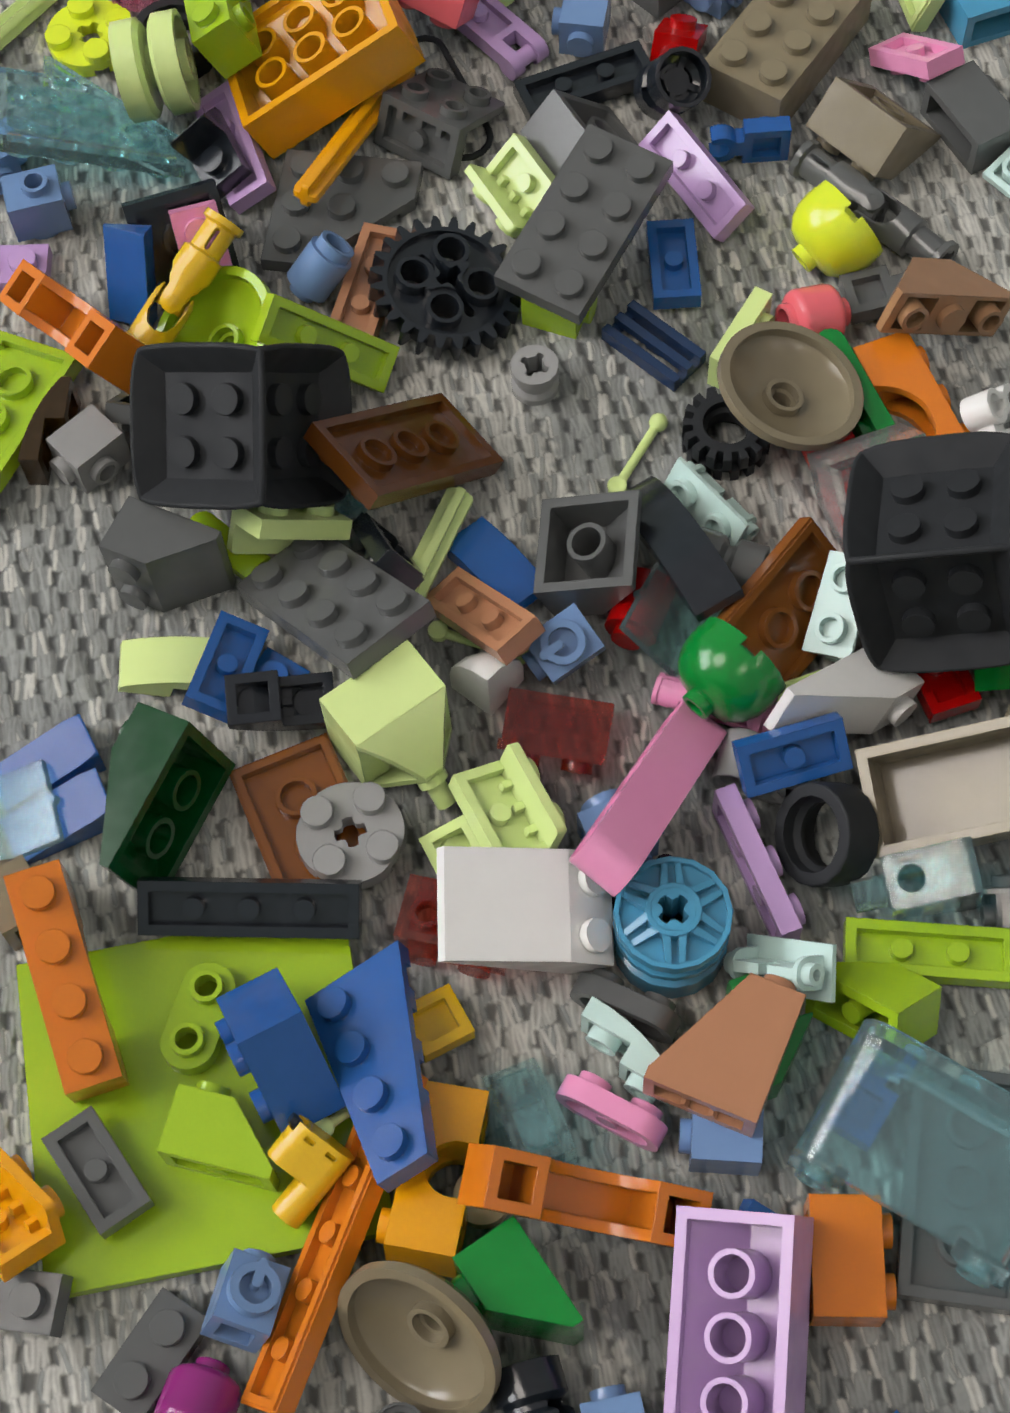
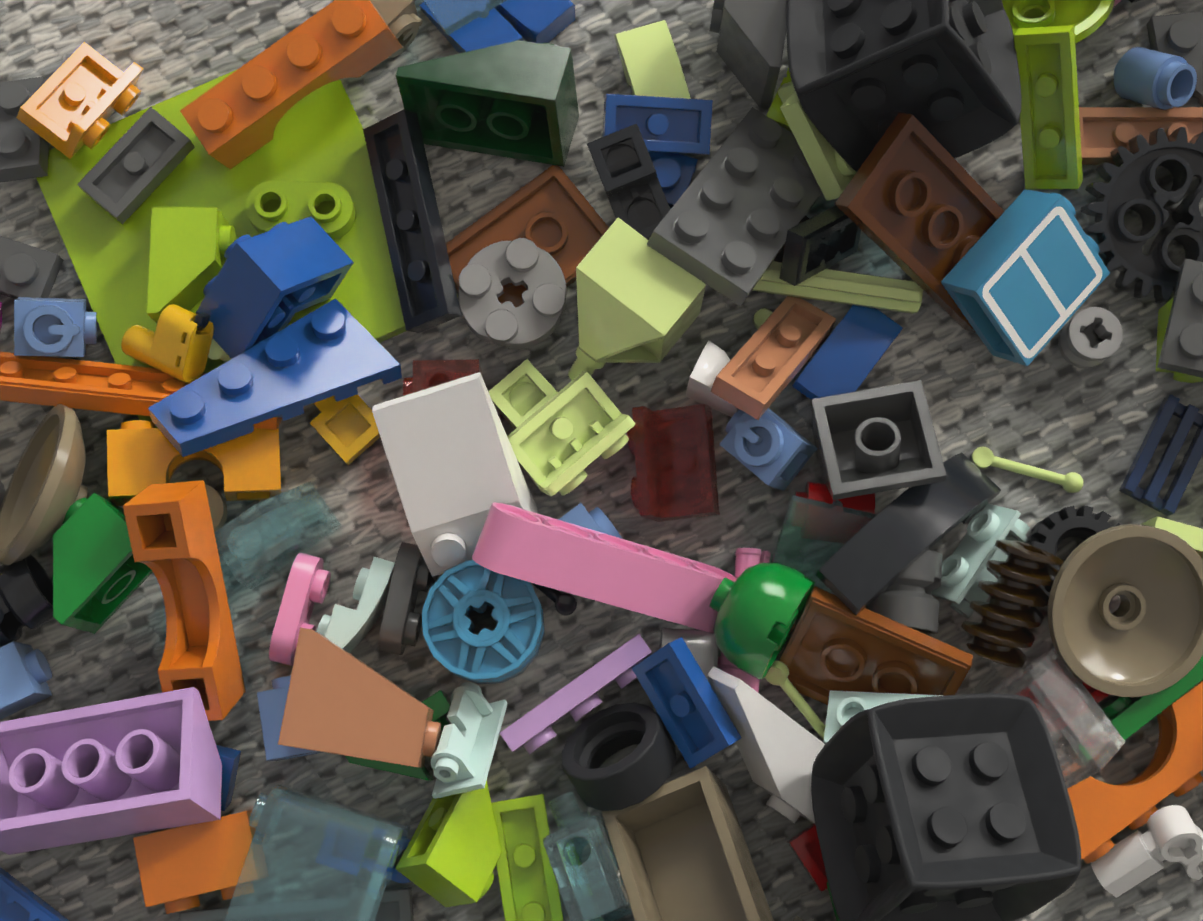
camera: 70 degrees right, 15 degrees up
none -> dark azure brick [941,189,1110,366]
none -> dark brown piece [961,539,1064,668]

